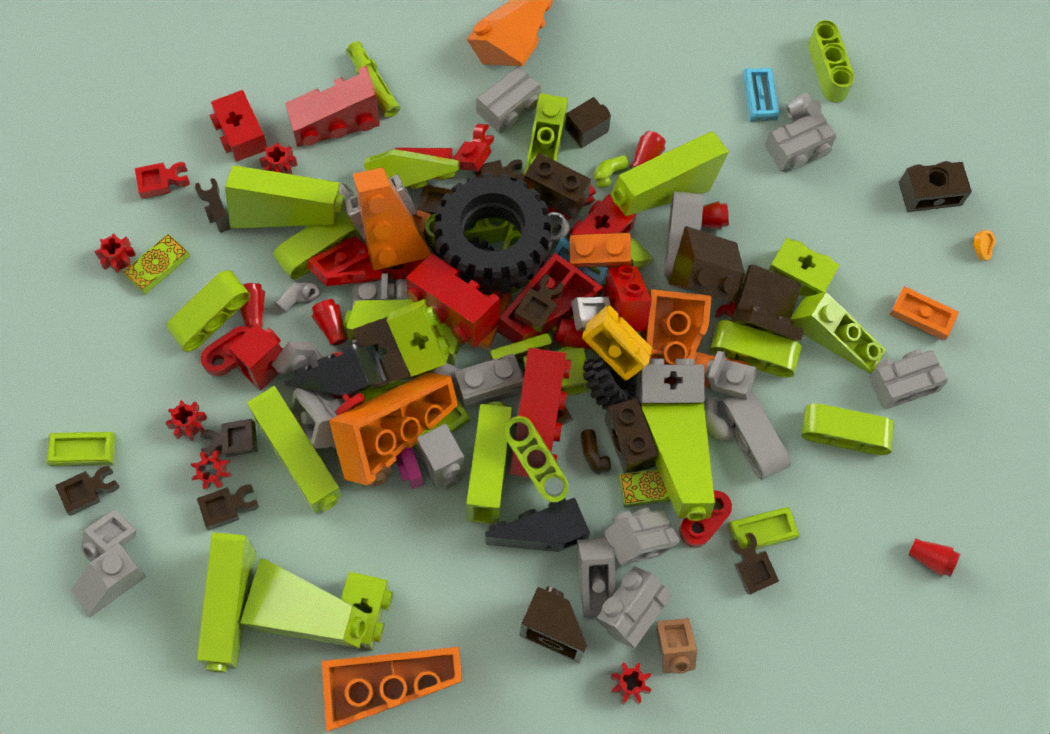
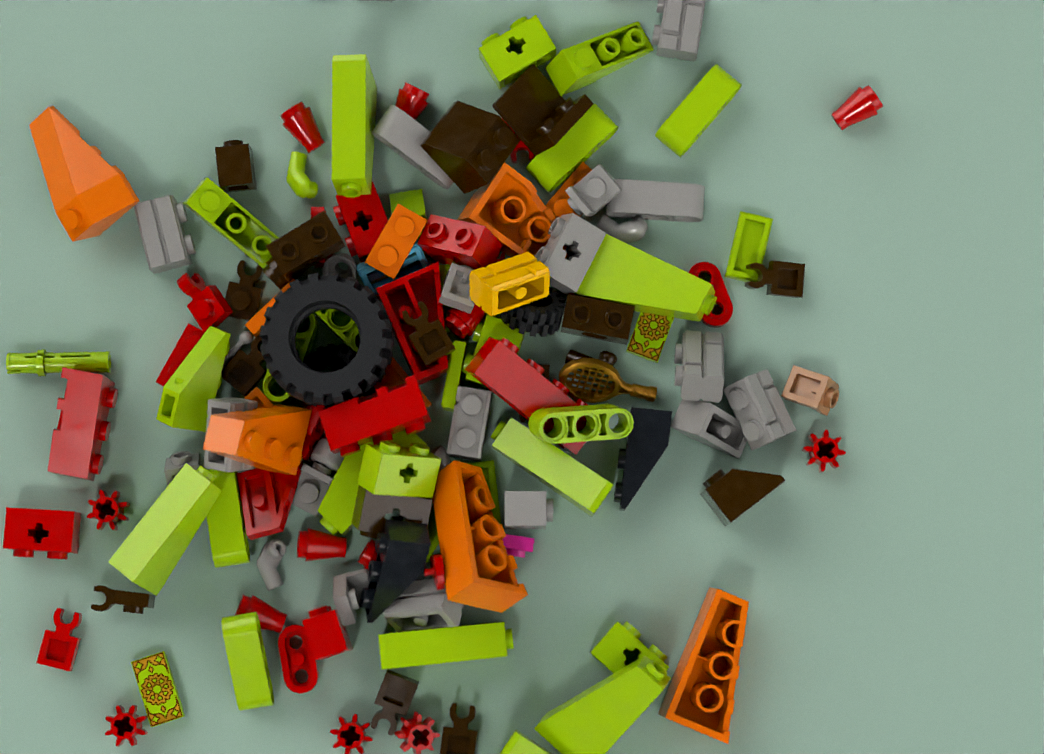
camera: 55 degrees left, 15 degrees up
none -> pearl gold piece [559,358,657,403]

